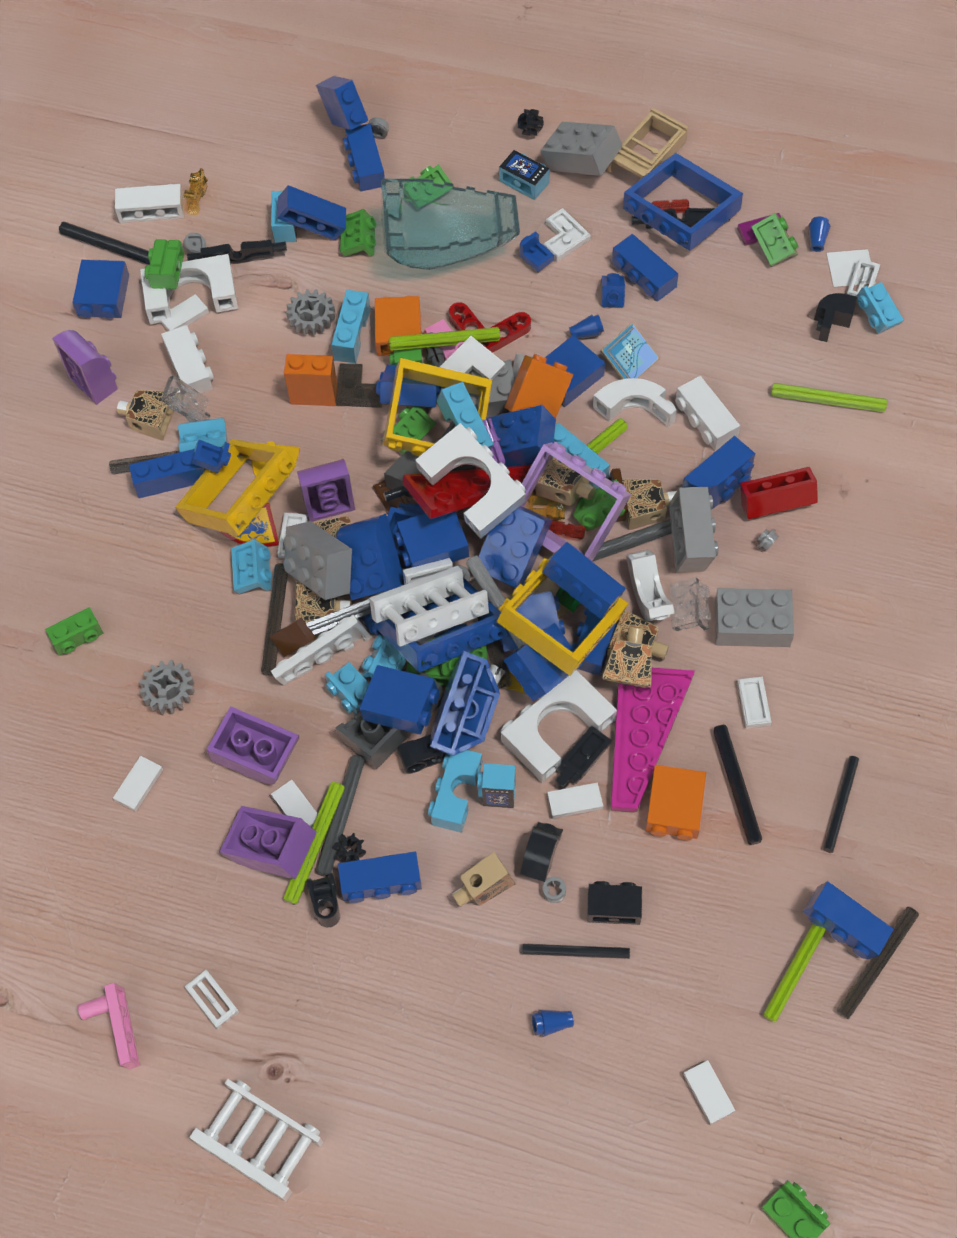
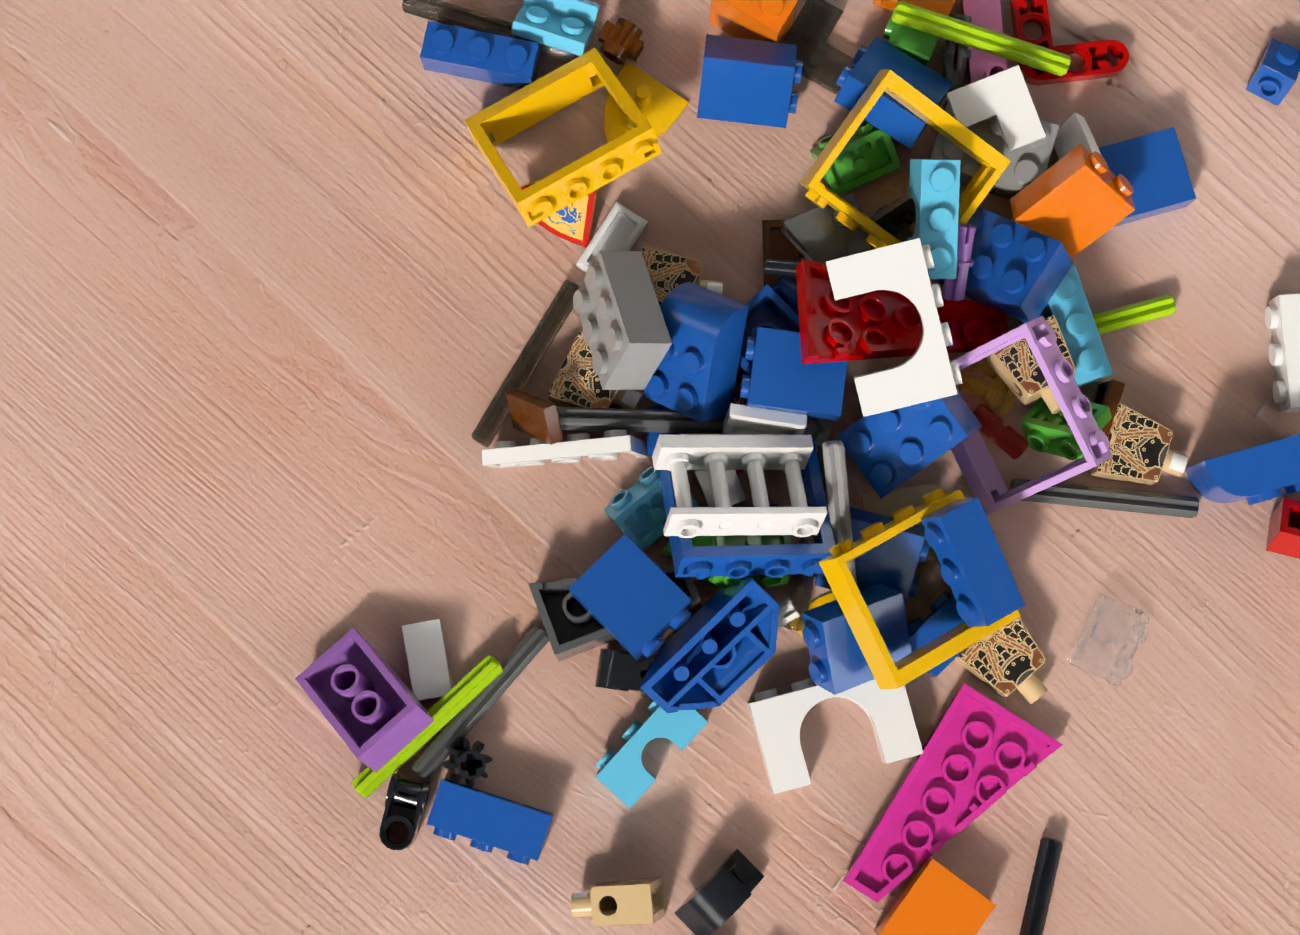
camera: 20 degrees right, 20 degrees up
bright green bracket [45,607,104,656] -> none
bright pink piece [78,983,140,1069] -> none
white tile [113,756,163,812] -> none
light grey gear [139,660,195,714] -> none
white tile [185,970,239,1029] -> none
blue bracket [191,440,231,473] -> none
medium lavender brick [207,706,299,784] -> none
medium azure bracket [231,539,272,594] -> none
medium lavender brick [297,459,355,522] -> none
medium azure bracket [325,662,369,714] -> none
medium azure brick [477,763,516,808] -> none
white tile [547,782,603,819] -> none
black hinge [555,726,612,790] -> none
blue cone [569,314,604,339] -> none
white arch [593,378,677,427] -> none
piece [600,322,660,379] -> none
torso [603,627,651,689] -> none
white arch [626,550,674,622] -> none
light grey brick [669,487,719,573] -> none
light grey brick [715,588,794,647] -> none
white tile [737,676,772,729] -> none
light grey plate [757,529,779,551] -> none
none -> reddish brown gear [598,18,644,65]
none -> blue brick [697,34,803,128]

